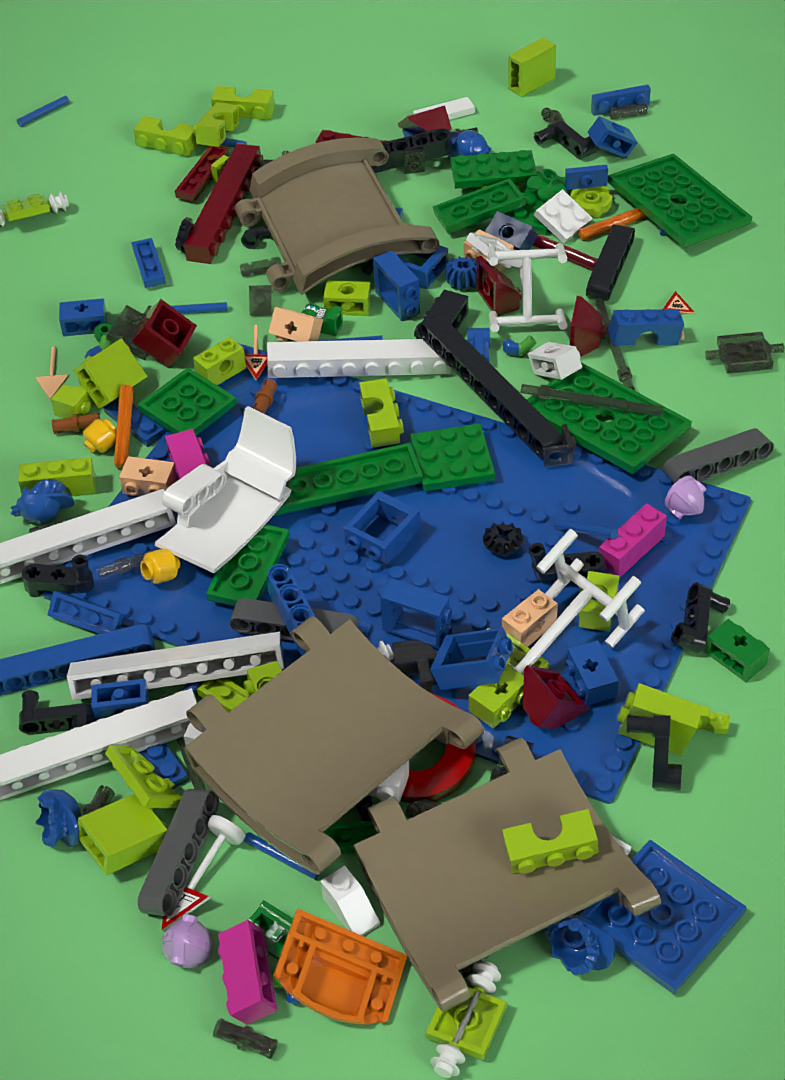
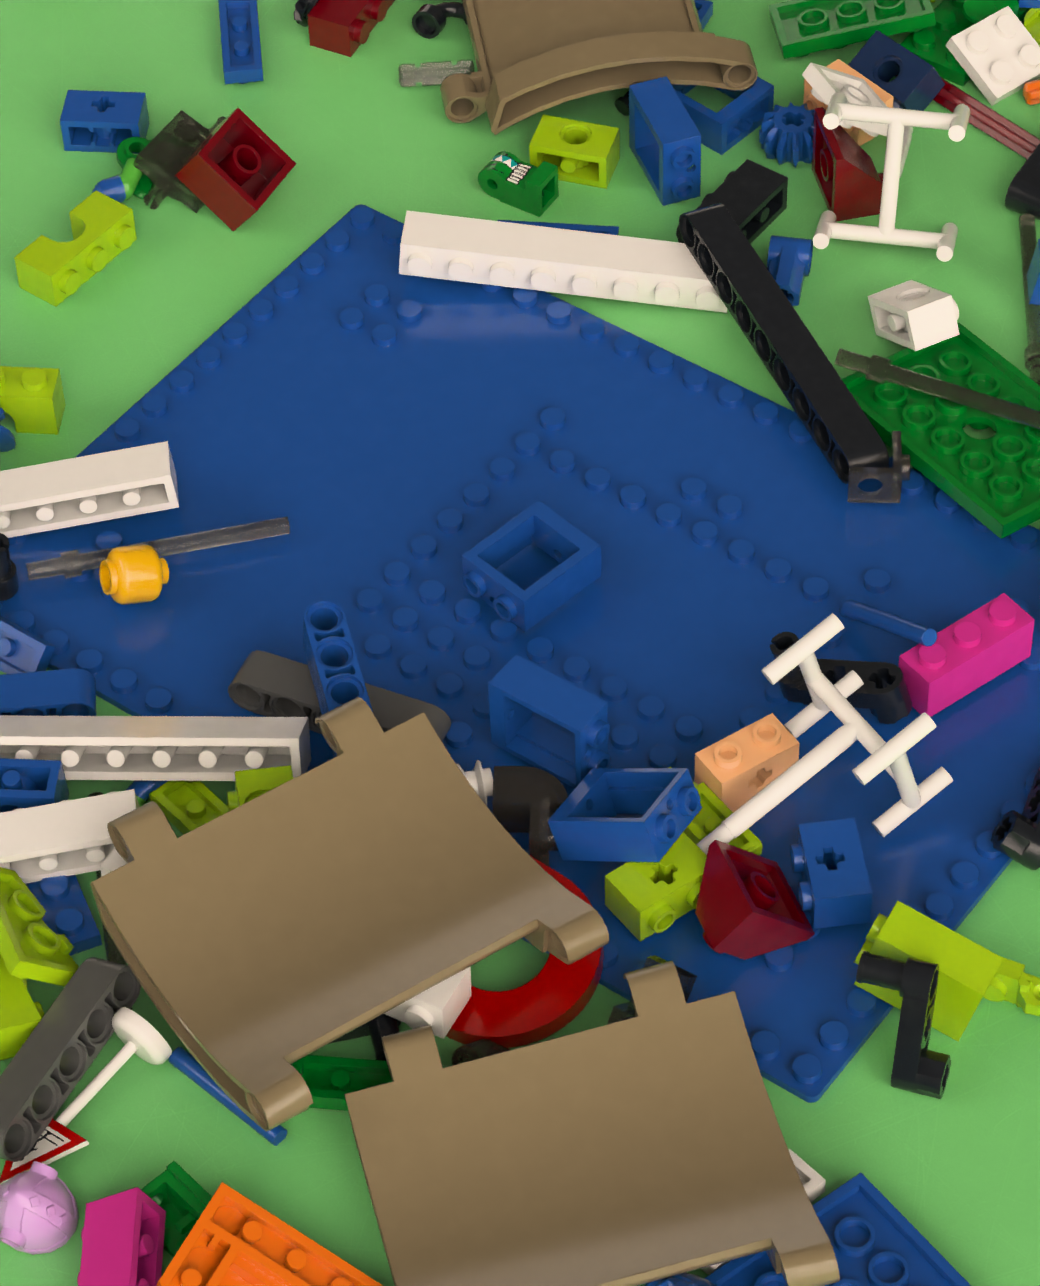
camera: 10 degrees right, 0 degrees up
light nougat piece [35,346,69,401] -> none
dark orange pin [52,413,100,434] -> none
lime brick [73,338,147,409] -> none
yellow head [83,419,117,454] -> none
blue plate [103,397,165,447] -> none
orange axle [114,385,133,469] -> none
light nougat brick [119,456,177,496] -> none
green plate [137,367,237,436] -> none
white beam [155,406,296,573] -> none
dark pink brick [165,429,210,480] -> none
blue bar [171,302,228,314] -> none
lime brick [193,337,246,385] -> none
green plate [206,525,290,606] -> none
piece [244,325,267,380] -> none
clear smoke bracket [249,285,273,316] -> none
dark orange pin [253,379,277,414] -> none
light nougat brick [268,307,323,342] -> none
green plate [273,443,423,516] -> none
white slope [320,866,380,936] -> none
lime arch [359,378,404,448] -> none
green plate [410,423,495,492] -> none
black gear [483,521,523,555] -> none
lime arch [502,809,599,874] -> none
arm [503,335,536,356] -> none
dark red slope [570,296,606,357] -> none
lime brick [576,571,620,632] -> none

